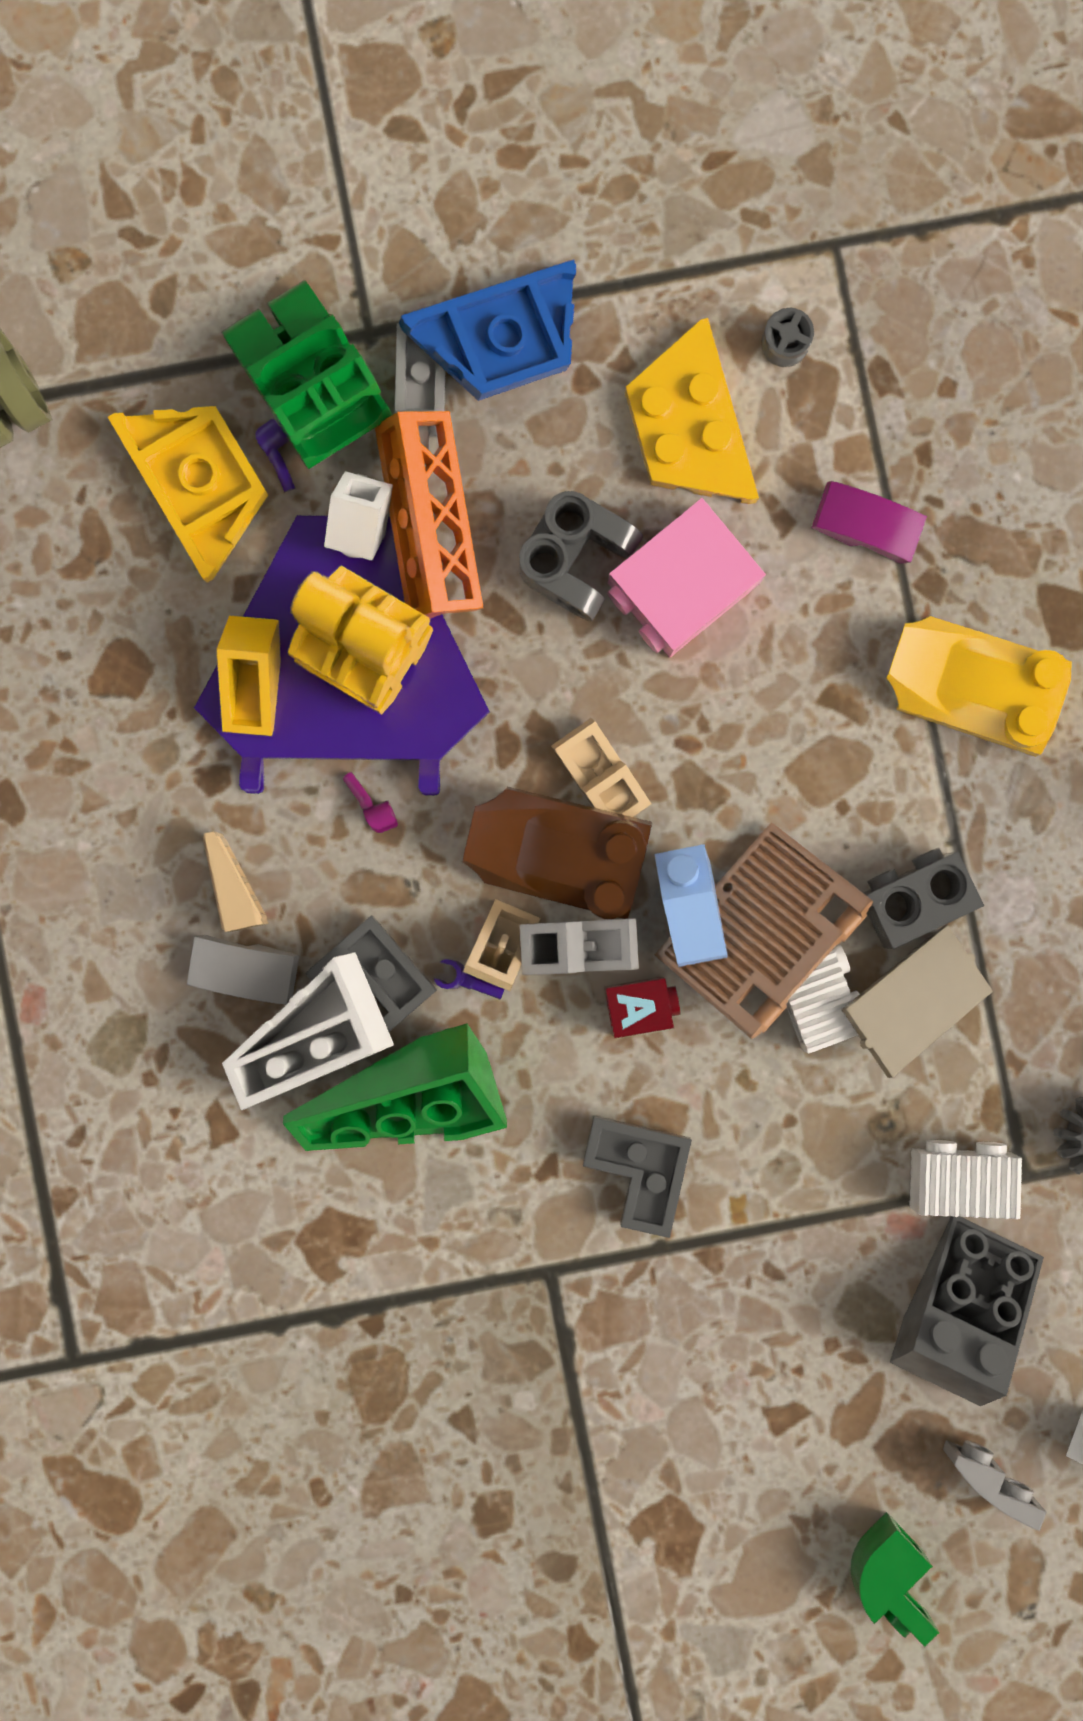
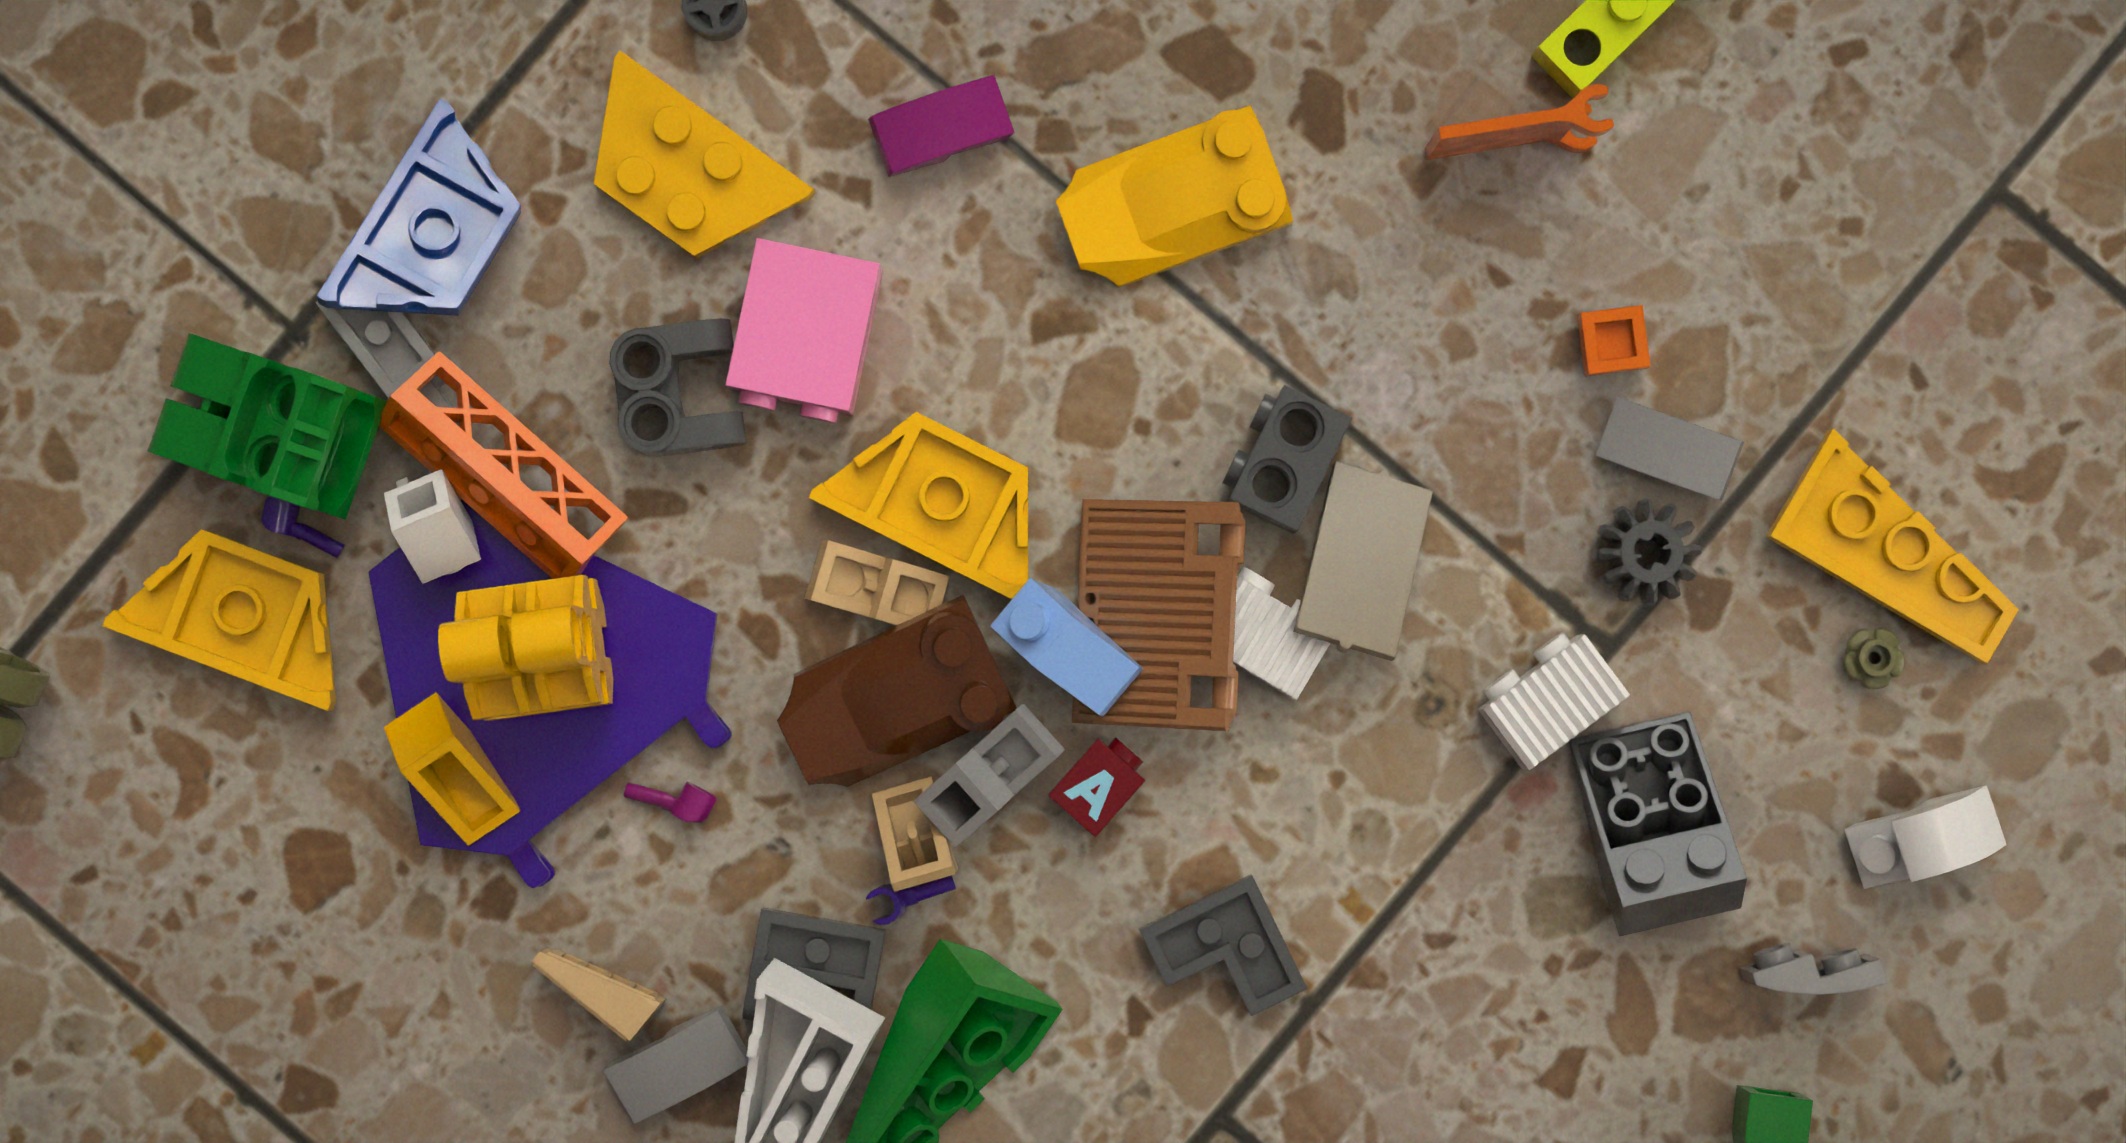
camera: 40 degrees left, 0 degrees up
none -> yellow wing [808,412,1028,600]

